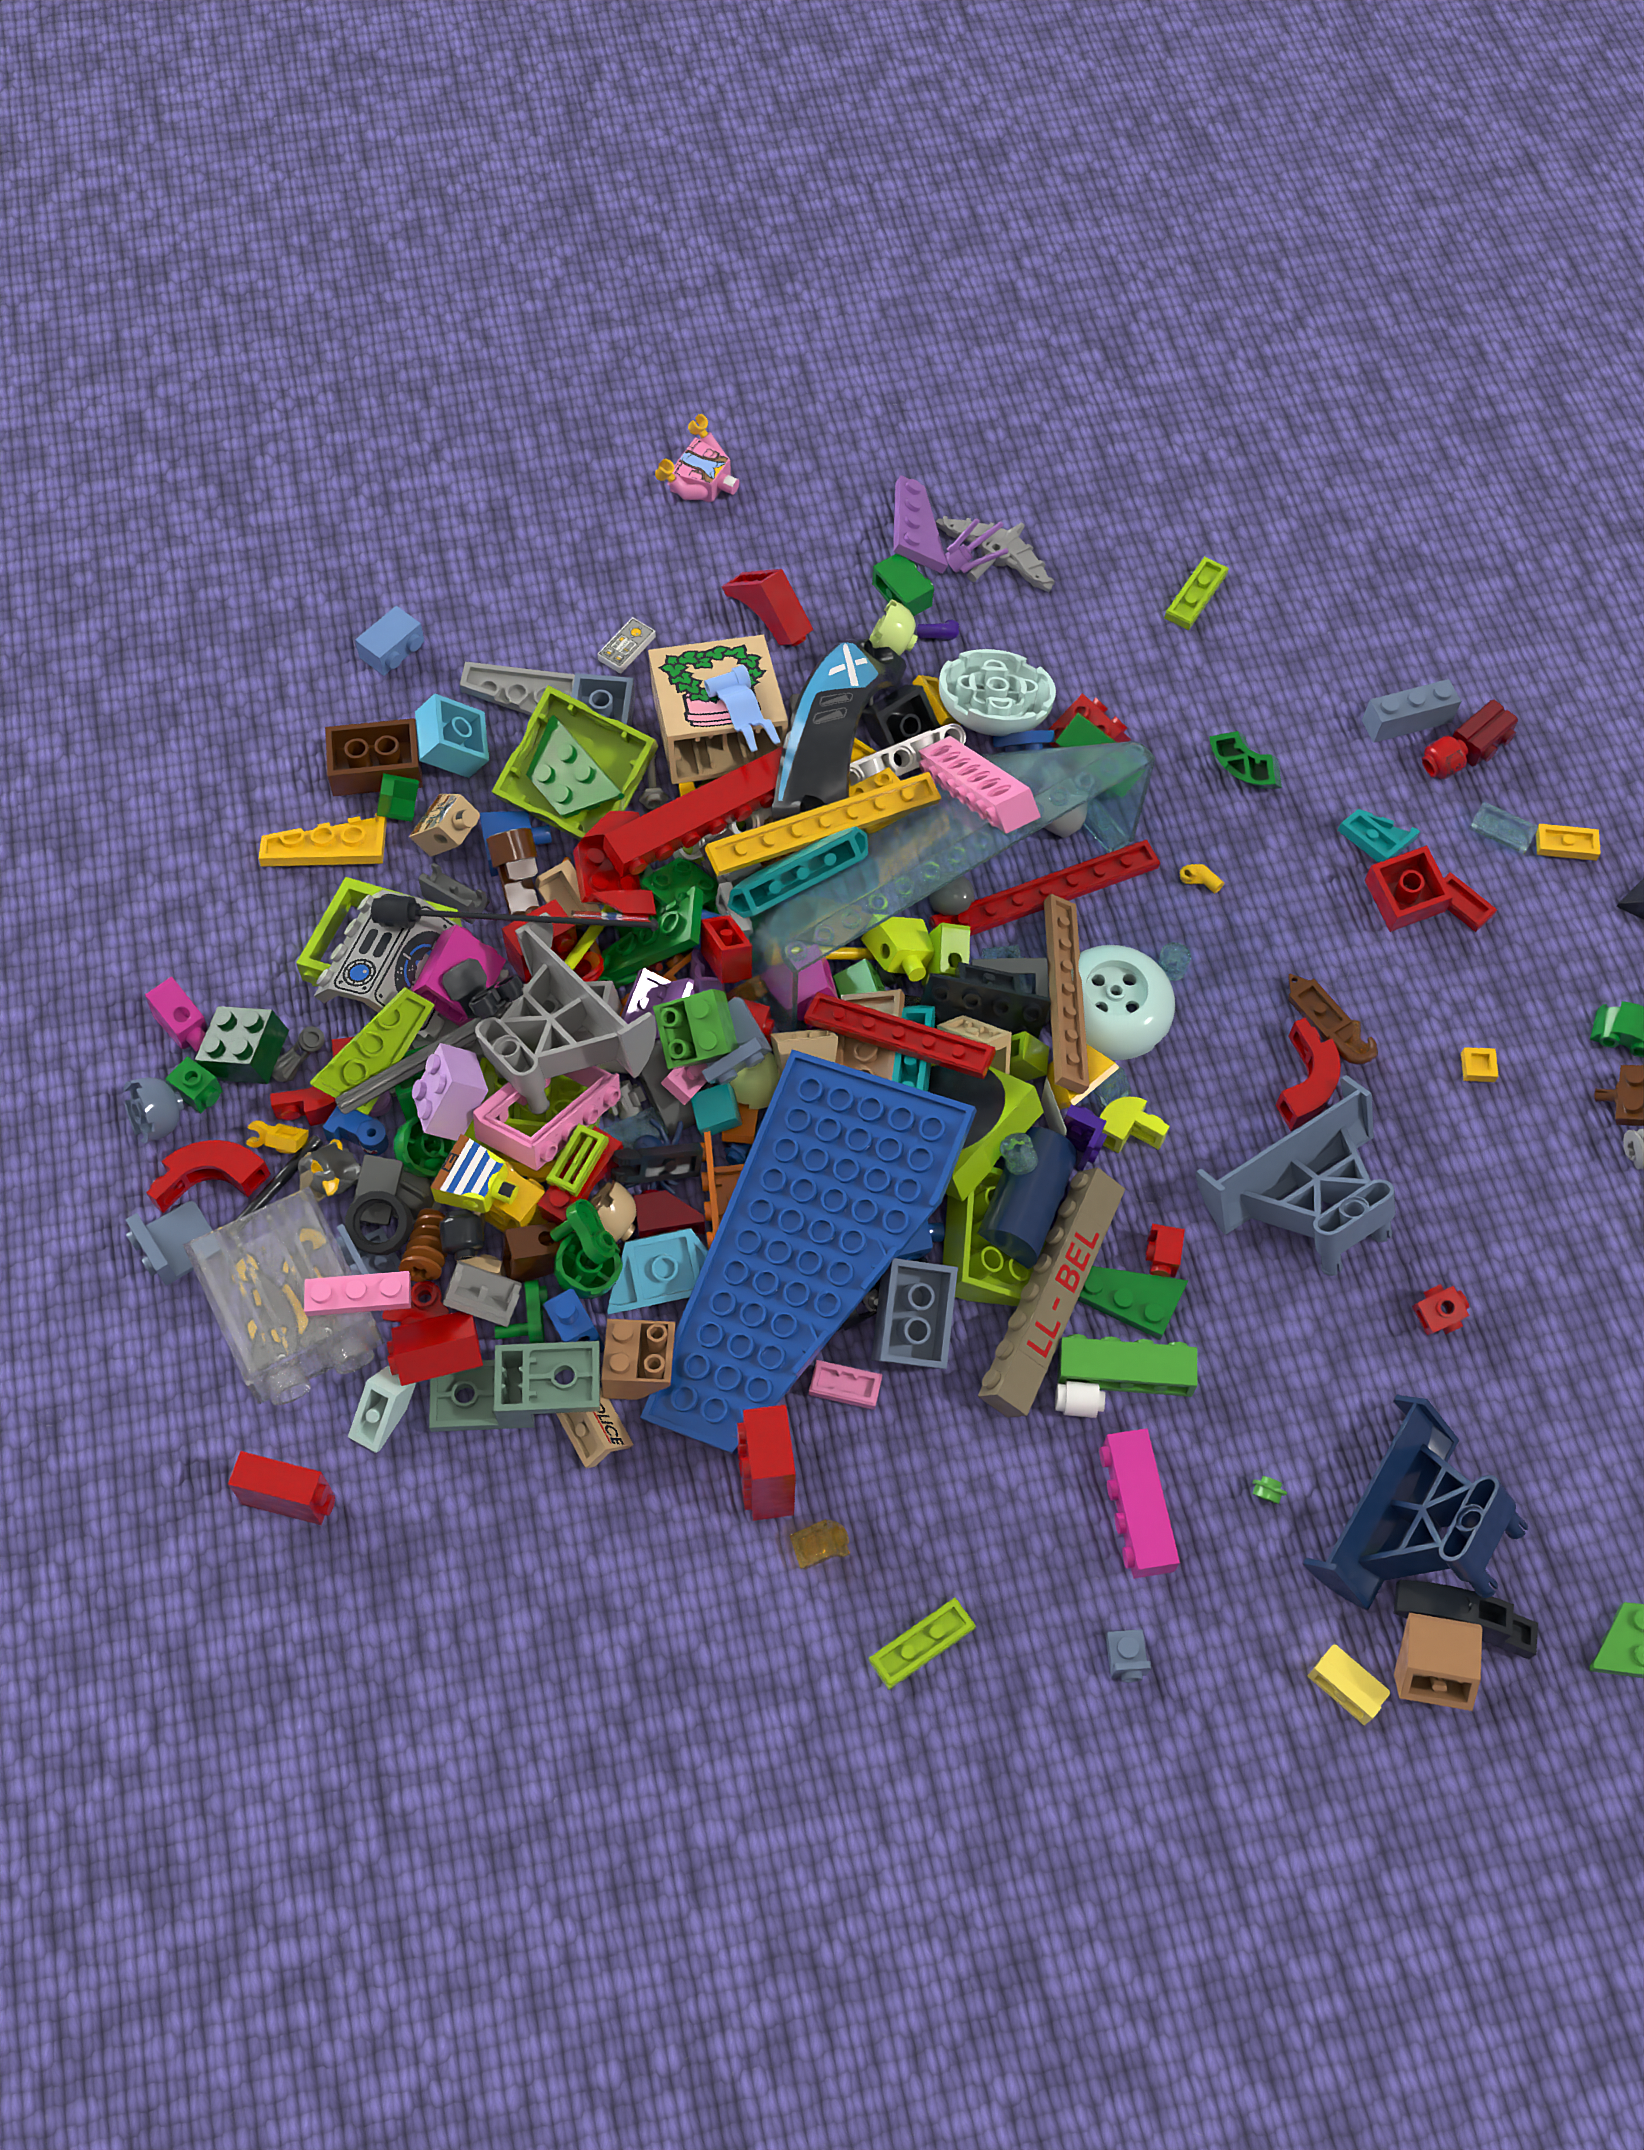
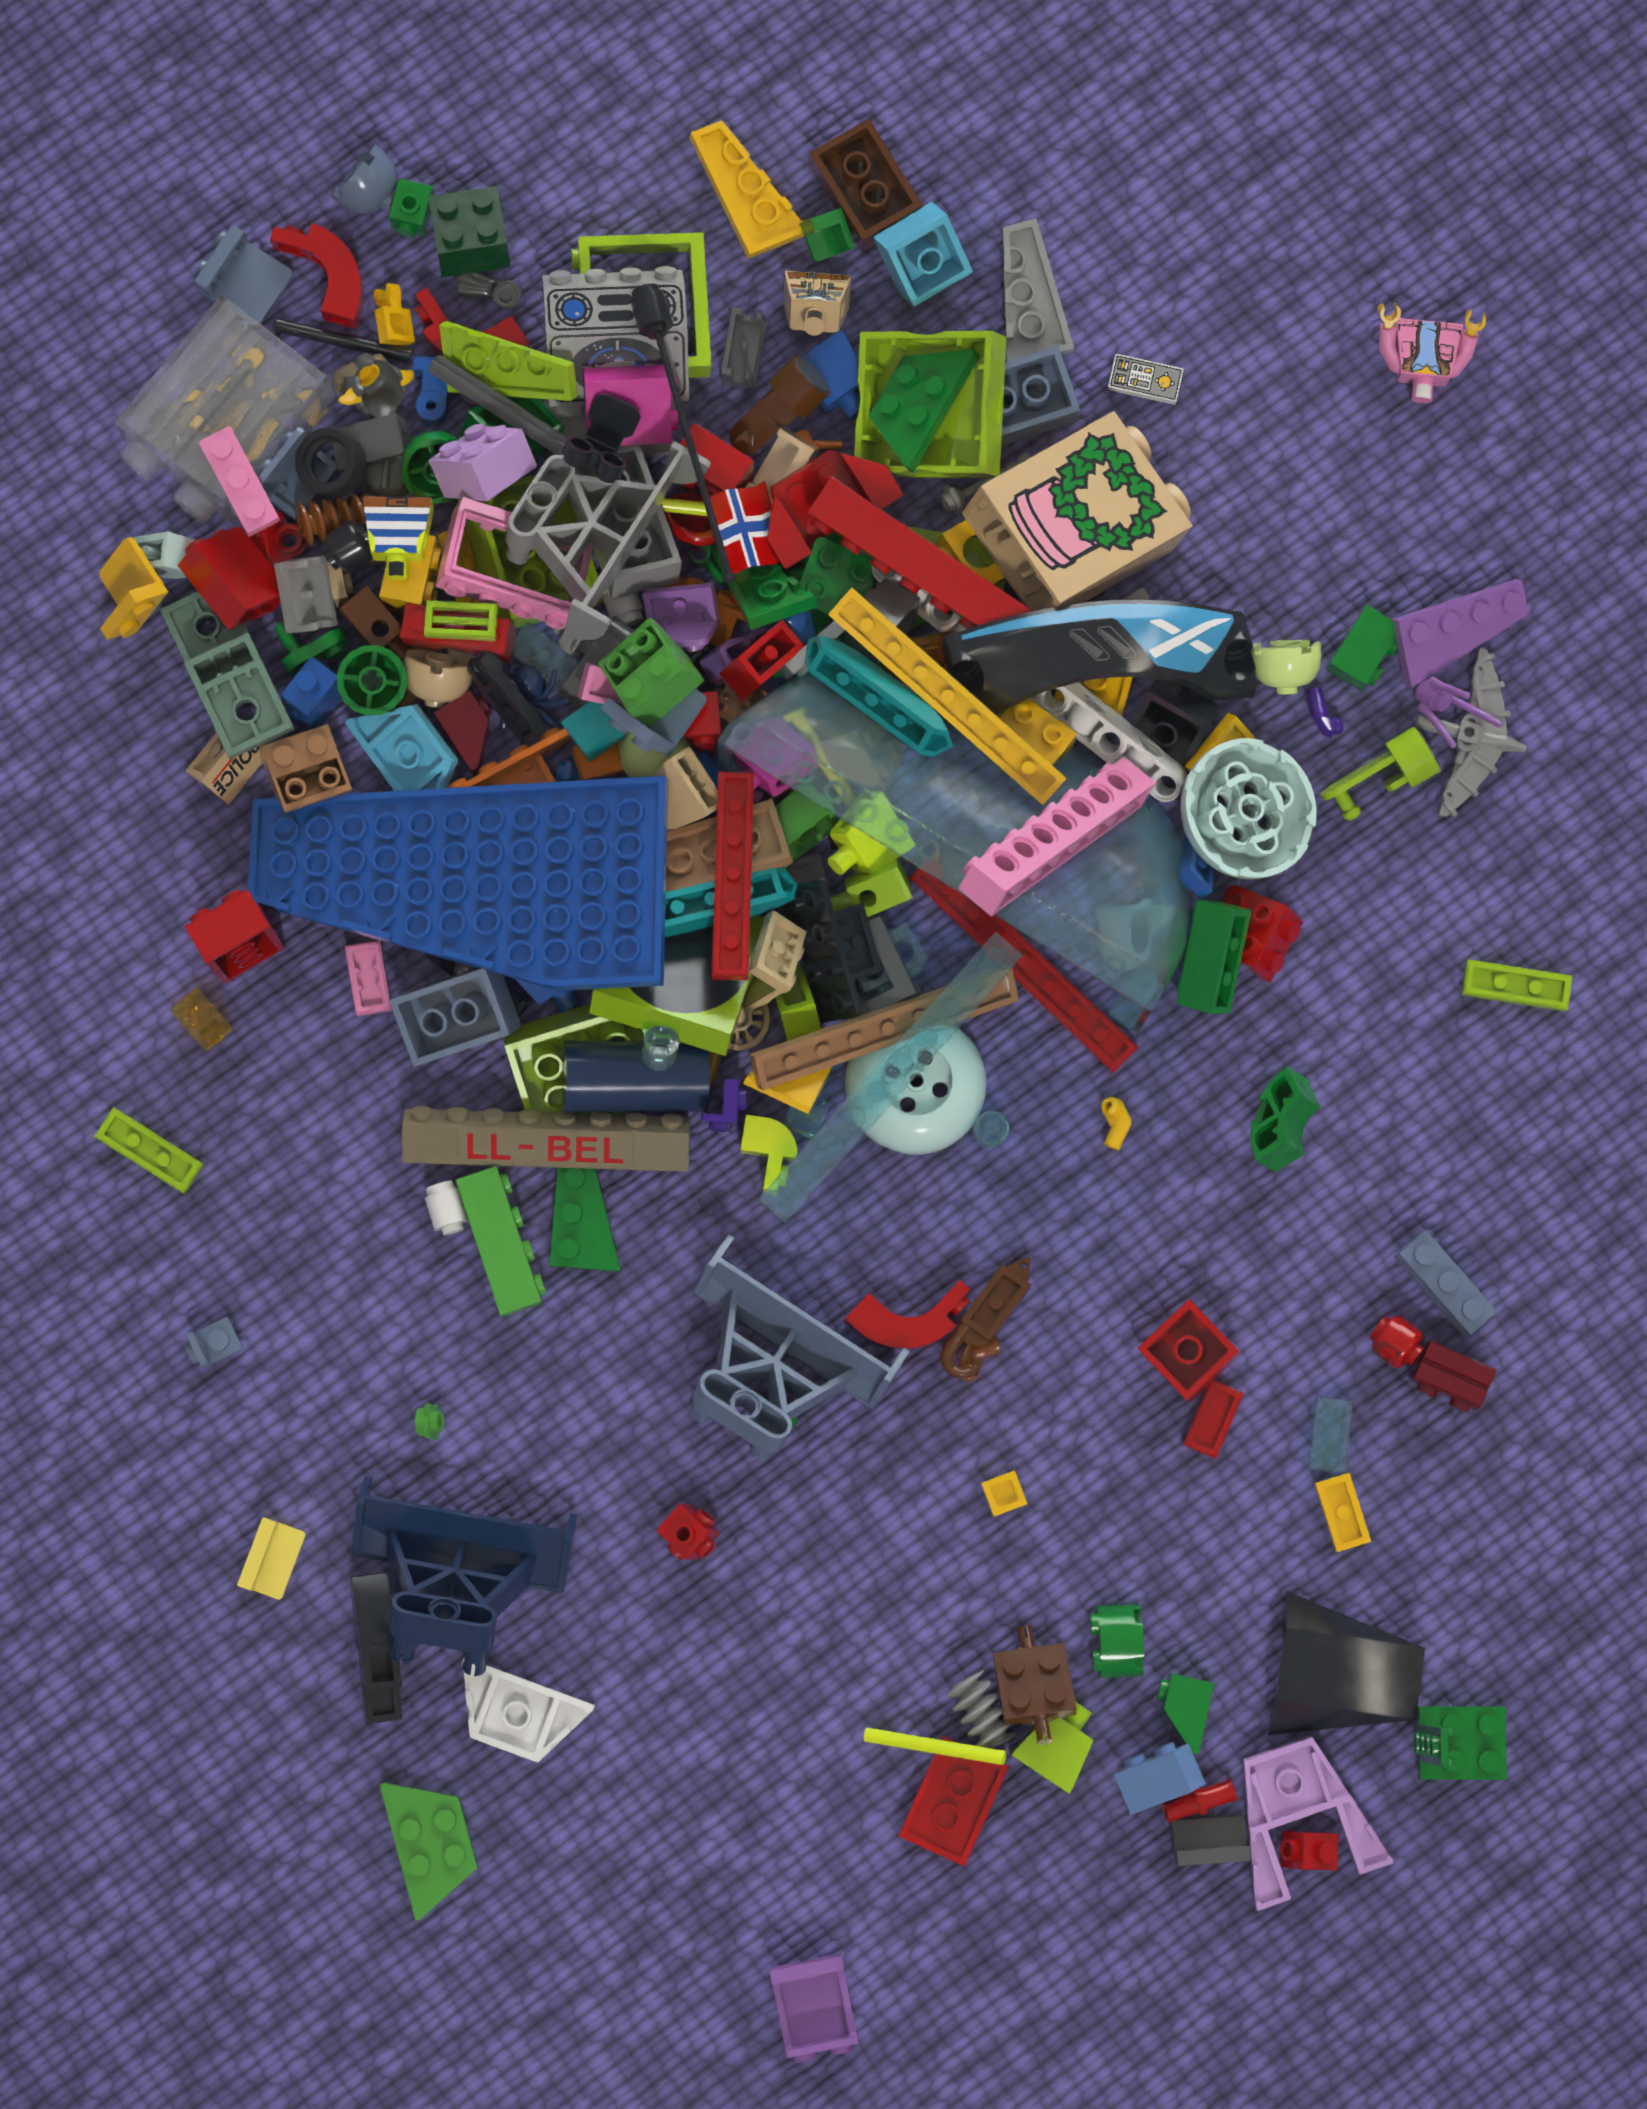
camera: 65 degrees right, 20 degrees up
dark pink torso [145,976,208,1053] -> none
red brick [228,1451,335,1525] -> none
medium blue brick [355,605,425,676] -> none
green piece [550,1199,615,1264] -> none
light blue flag [704,665,781,752] -> none
red arch [721,569,814,647] -> none
white sticker [1041,1077,1067,1137] -> none
dark pink brick [1099,1428,1180,1579] -> none
red brick [1145,1223,1185,1278] -> none
teal wing [1337,809,1421,863] -> none
medium nougat slope [1394,1613,1482,1711] -> none
none -> yellow bracket [99,537,168,640]
none -> white wing [462,1659,595,1763]
none -> clear light blue plate [759,932,1023,1224]
none -> lime piece [1320,726,1441,821]

